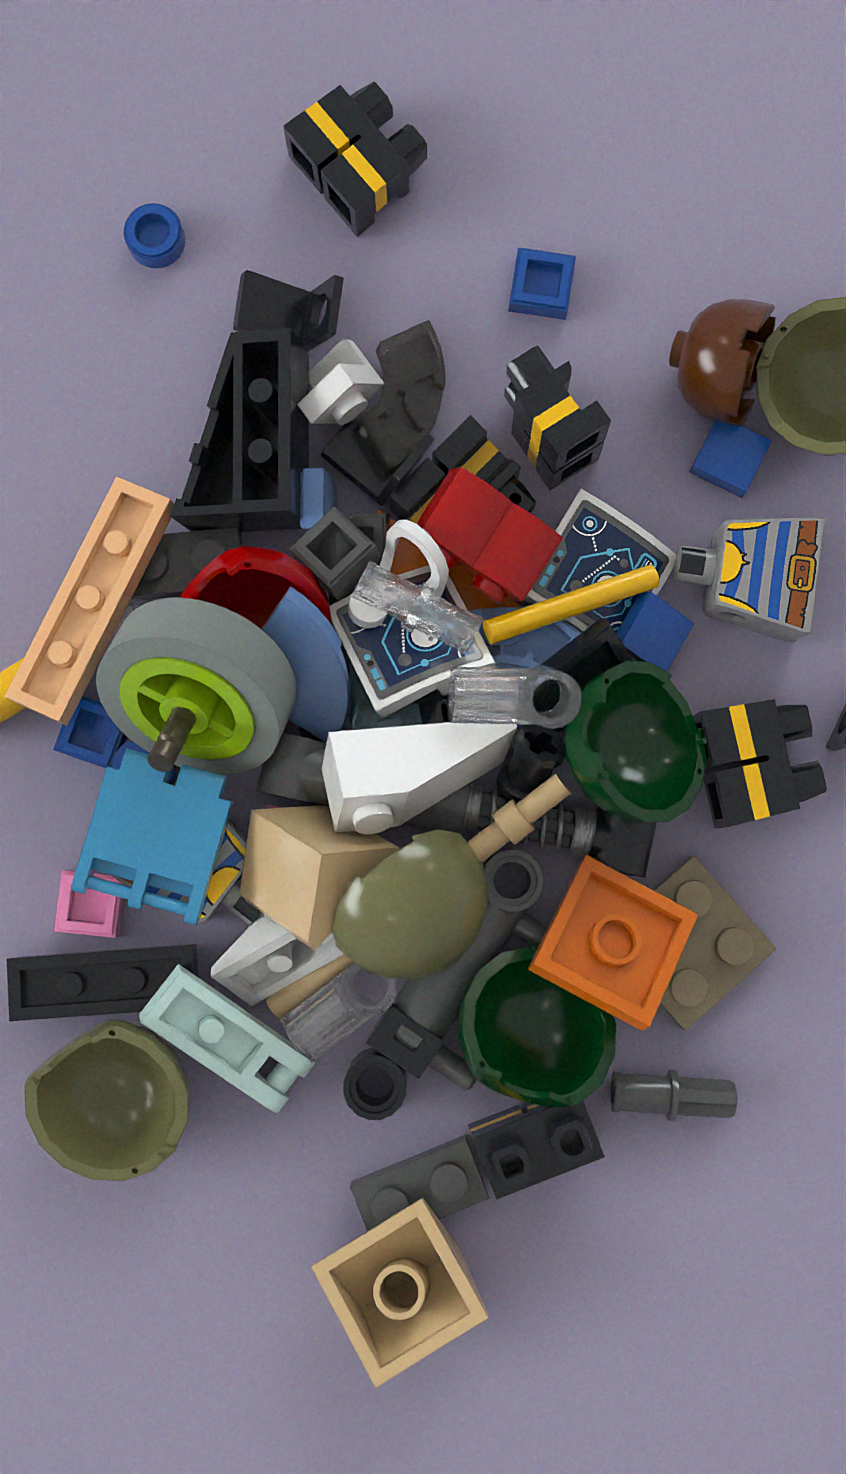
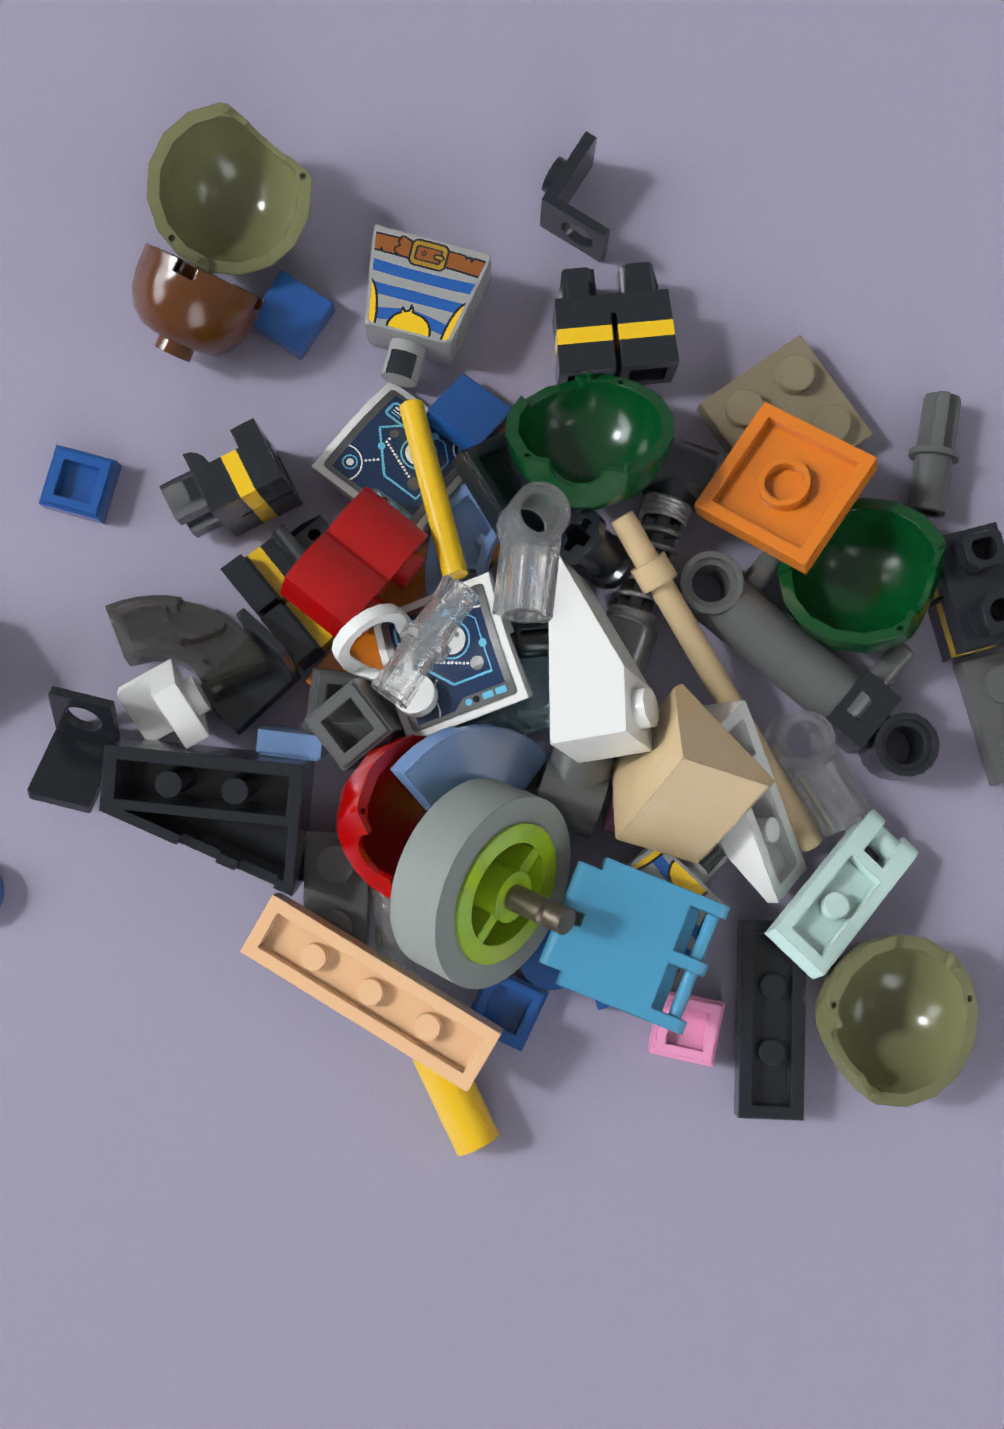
camera: 90 degrees left, 0 degrees up
olive cylinder [332,829,488,981] -> none

